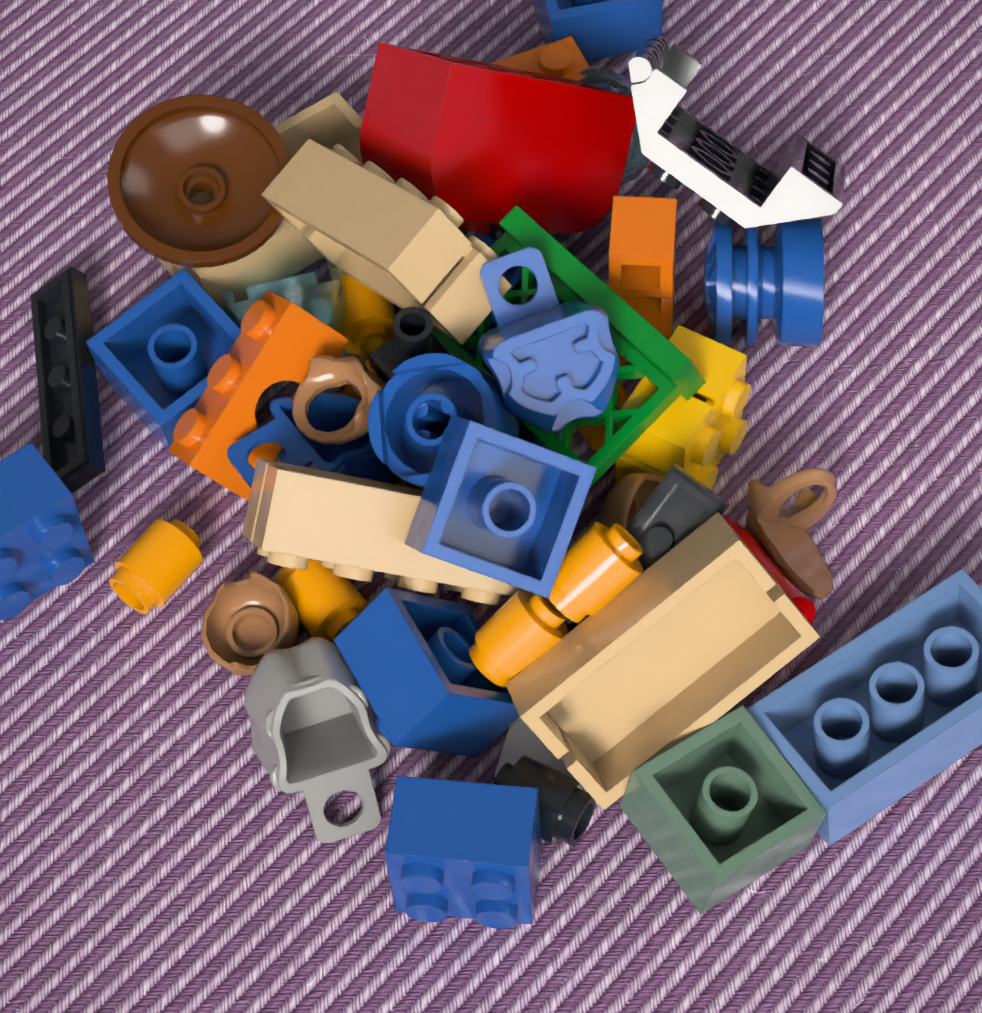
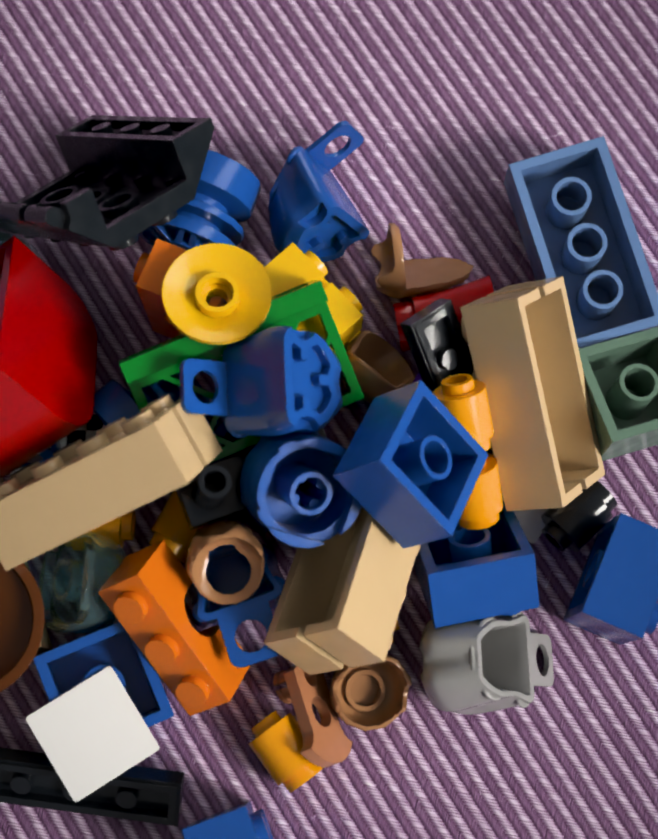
camera: 80 degrees left, 20 degrees up
none -> white sticker [26,666,159,802]
none -> yellow dish [162,243,272,345]
none -> blue piece [268,121,369,262]
none -> nougat piece [273,665,353,767]

